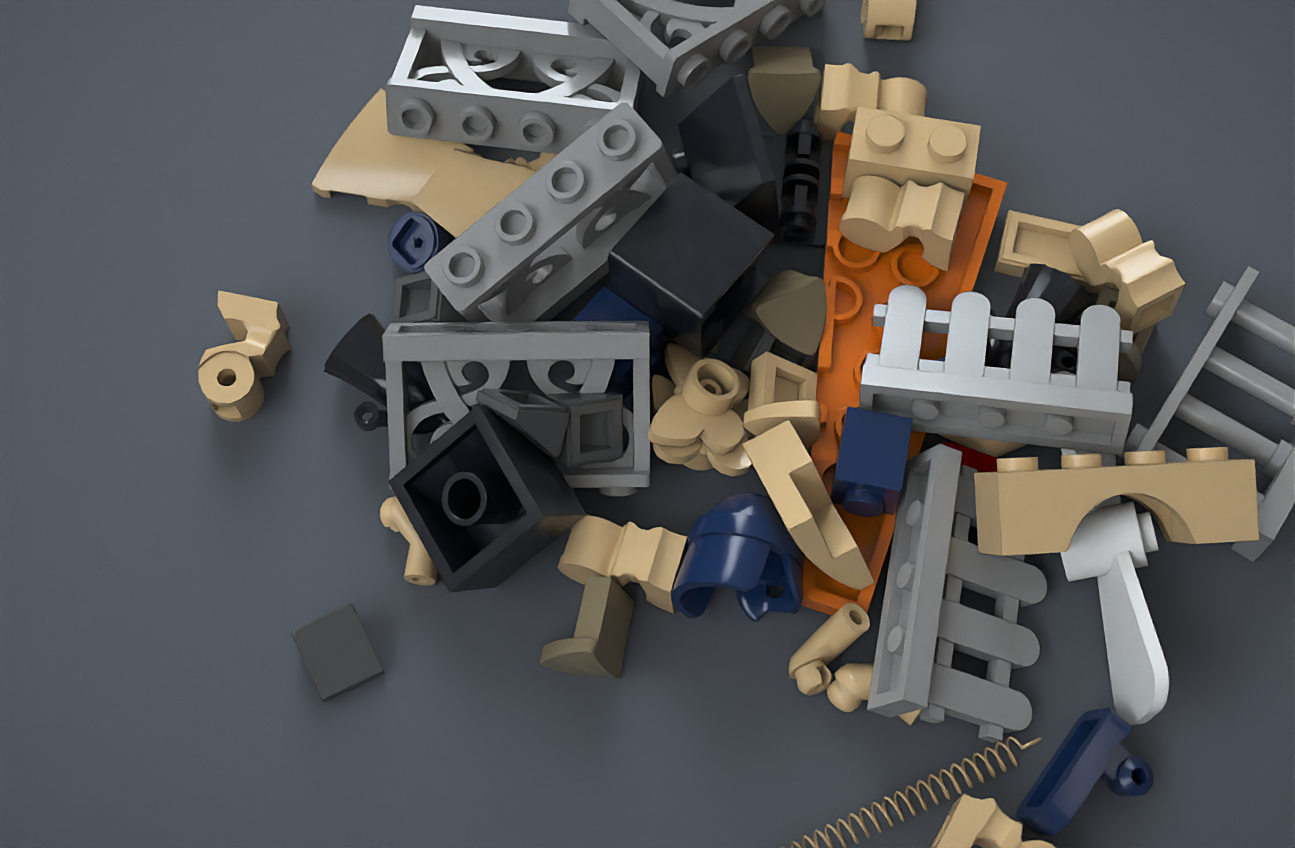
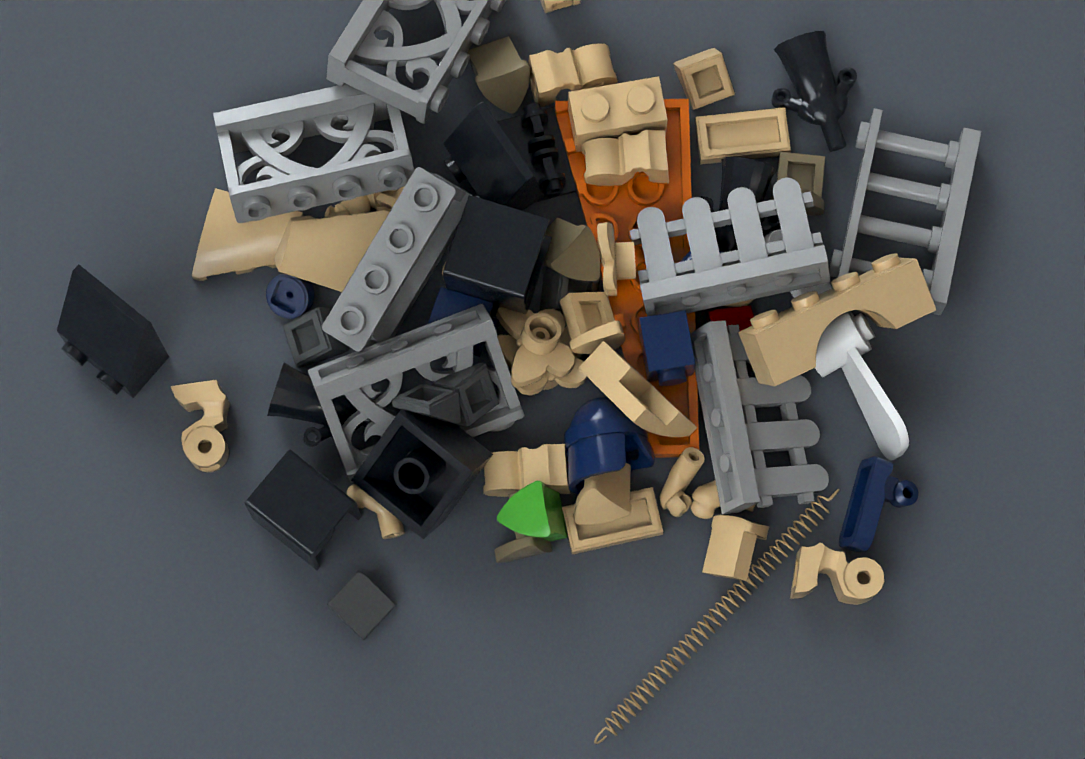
camera: 20 degrees left, 10 degrees up
tan leg [1069,209,1186,335] -> none
none -> black slope [57,264,169,398]
none -> black piece [245,449,361,570]
none -> bright green tile [497,481,568,542]
none -> tan tile [562,487,663,555]
none -> tan tile [574,463,632,524]
none -> tan animal [597,222,636,296]
none -> tan slope [673,48,735,110]
none -> tan tile [702,515,769,581]
none -> black piece [771,31,857,152]

